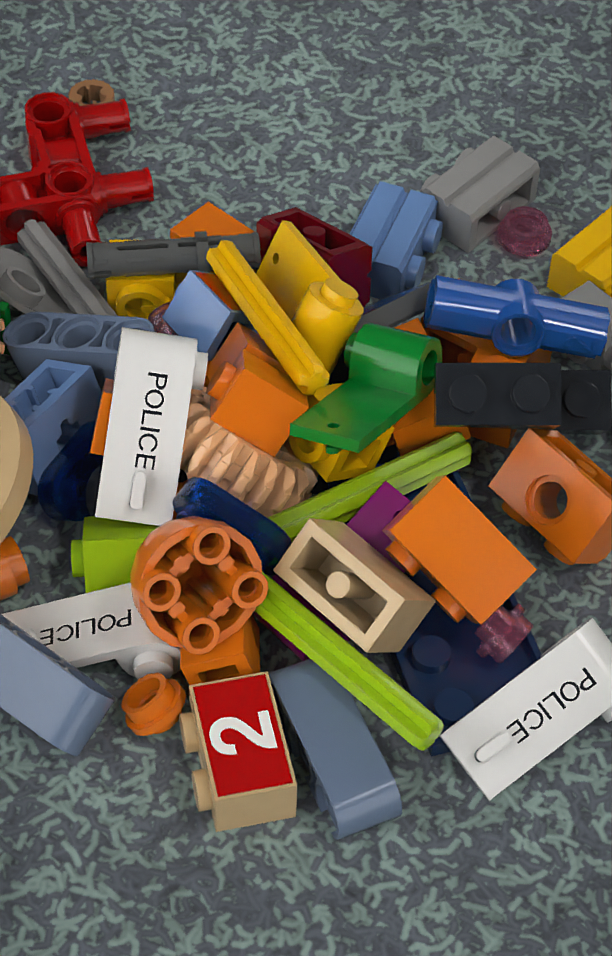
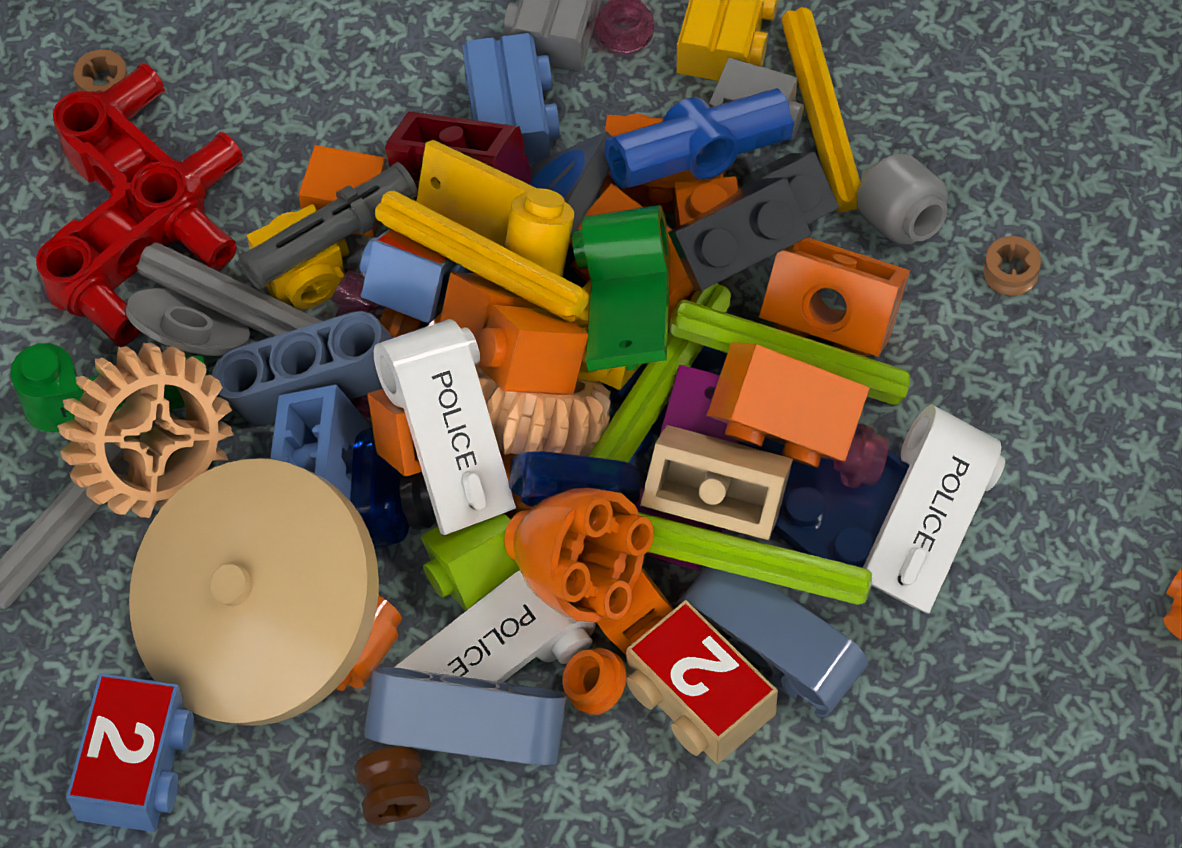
camera: 25 degrees left, 10 degrees up
none -> lime axle [669,300,910,405]

